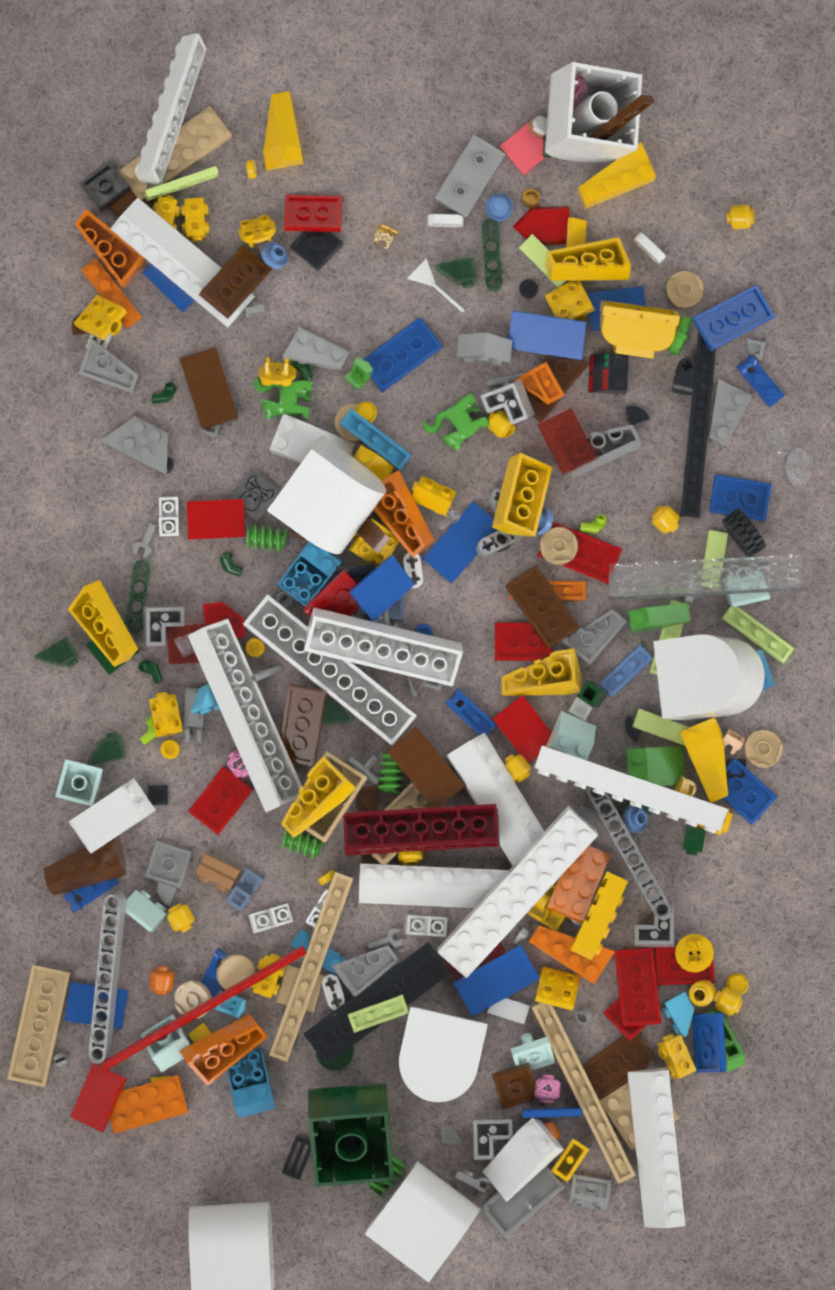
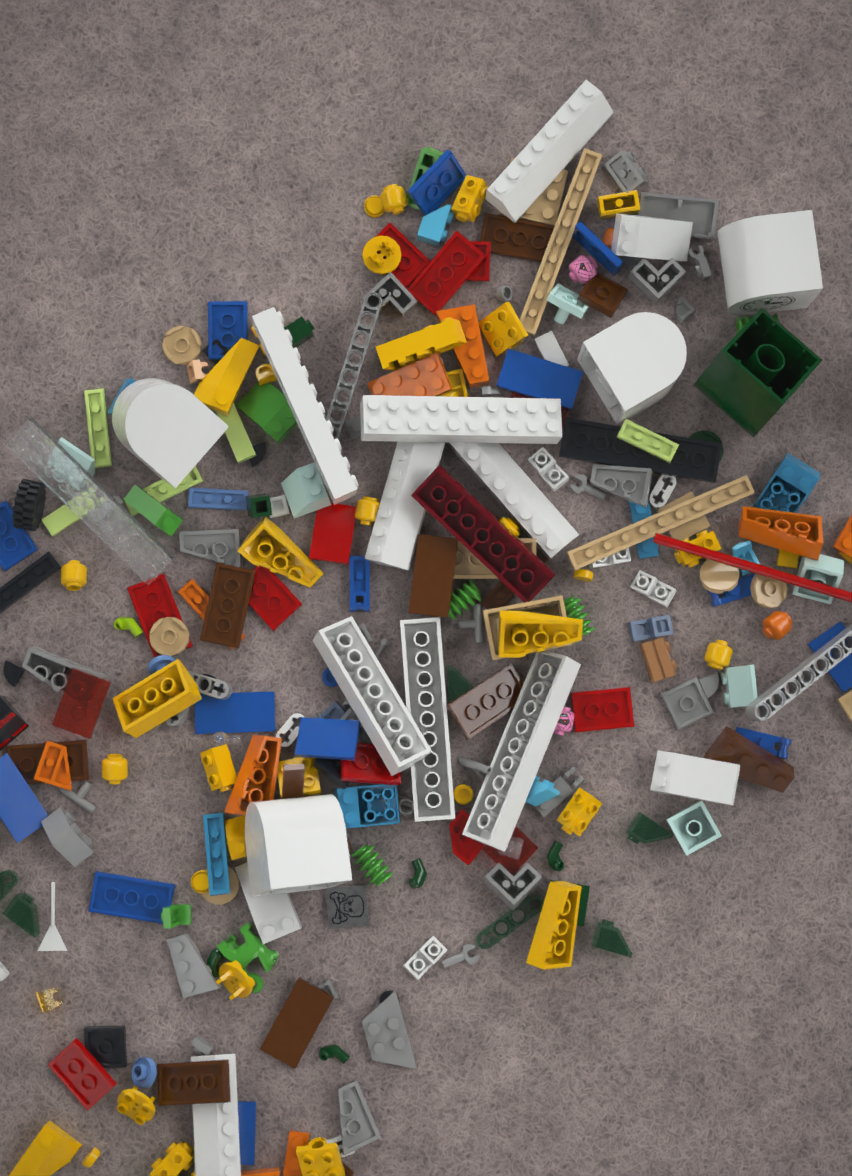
camera: 135 degrees left, 0 degrees up
lime arm [139,716,156,745] -> none
black tile [148,785,168,805] -> none
yellow tile [160,740,180,759] -> none
red tile [186,499,246,540] -> none
black tile [282,1136,311,1180] -> none
bright green animal [423,393,490,451] -> none
light grey brick [481,379,535,425] -> none
medium blue plate [623,805,648,833] -> none
yellow head [689,980,716,1007] -> none

